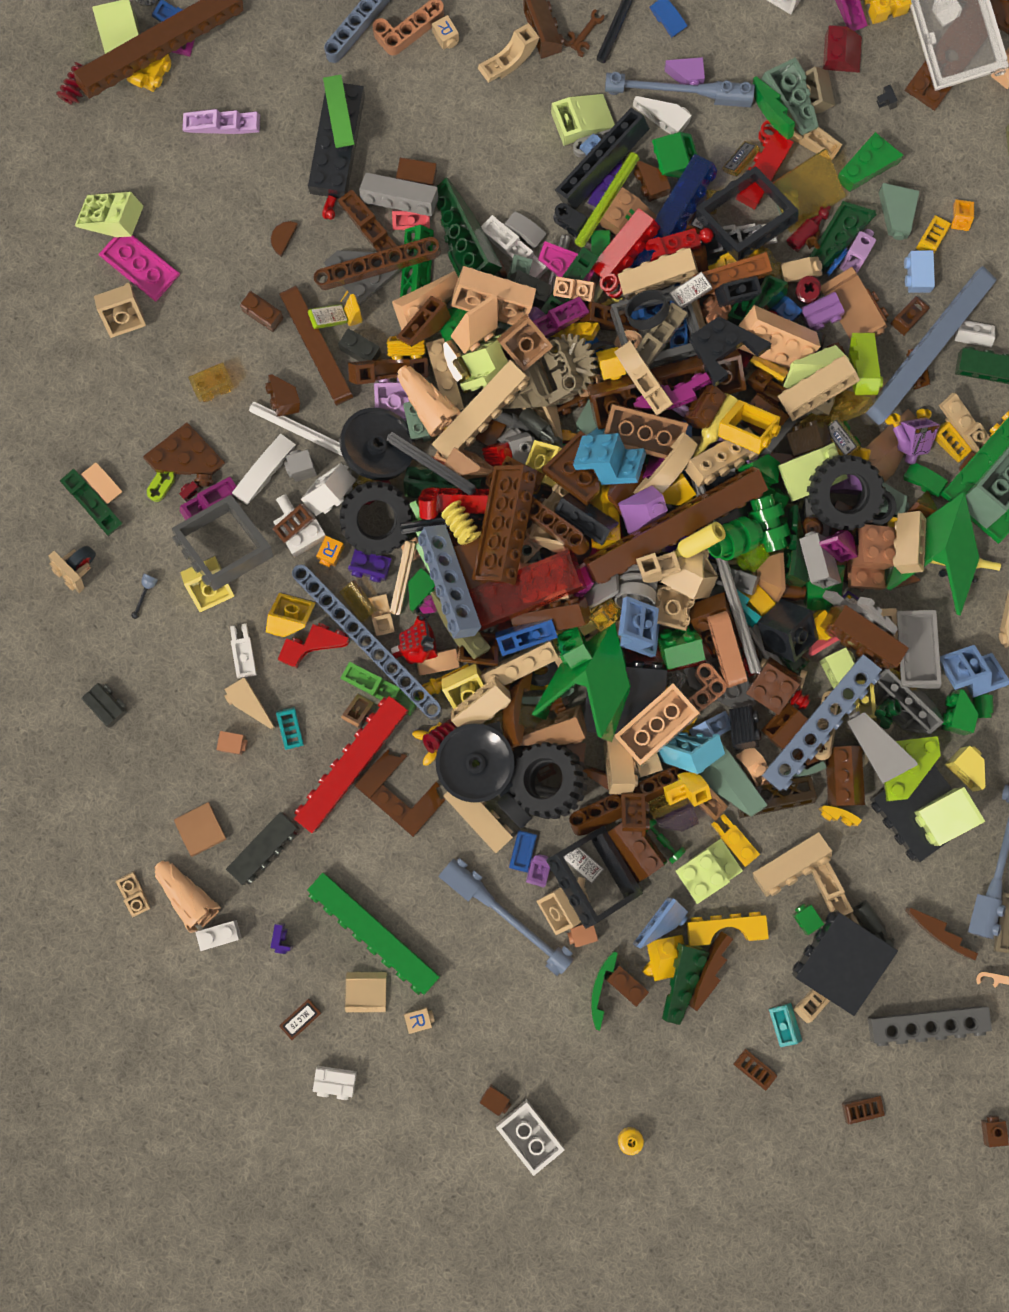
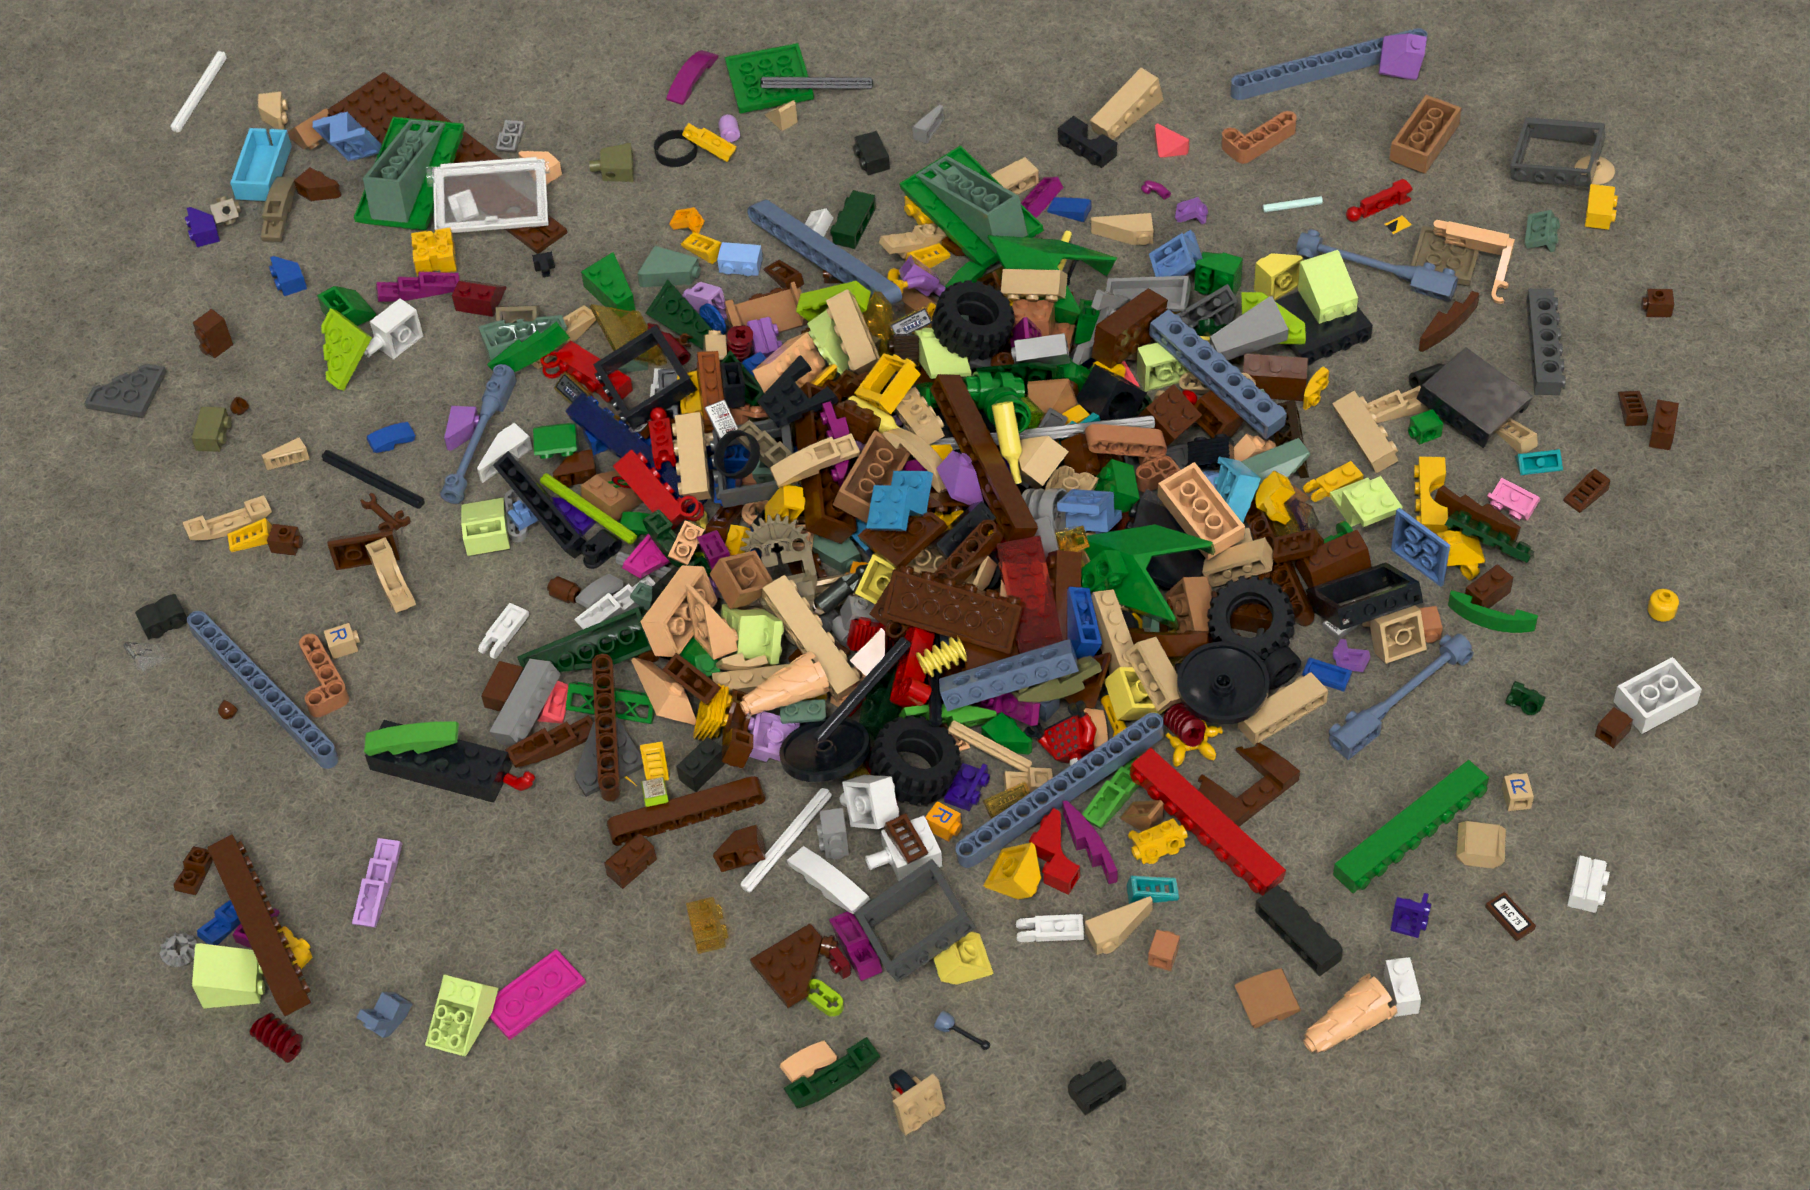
camera: 75 degrees left, 30 degrees down
tan piece [94,283,146,338] -> none
tan slope [115,871,150,917] -> none
reddish brown tile [271,221,298,257] -> none
tan brick [636,552,681,583] -> none
none -> sand blue brick [356,992,412,1038]
none -> white hinge [478,603,529,659]
none -> reddish brown brick [547,576,581,604]
none -> magenta slope [1062,800,1118,884]
none -> green slope [1075,299,1100,344]
none -> yellow brick [1128,818,1188,864]
none -> bright pink bracket [1487,478,1540,521]
none -> dark green plate [1505,681,1546,715]
none -> reddish brown brick [1649,399,1679,451]

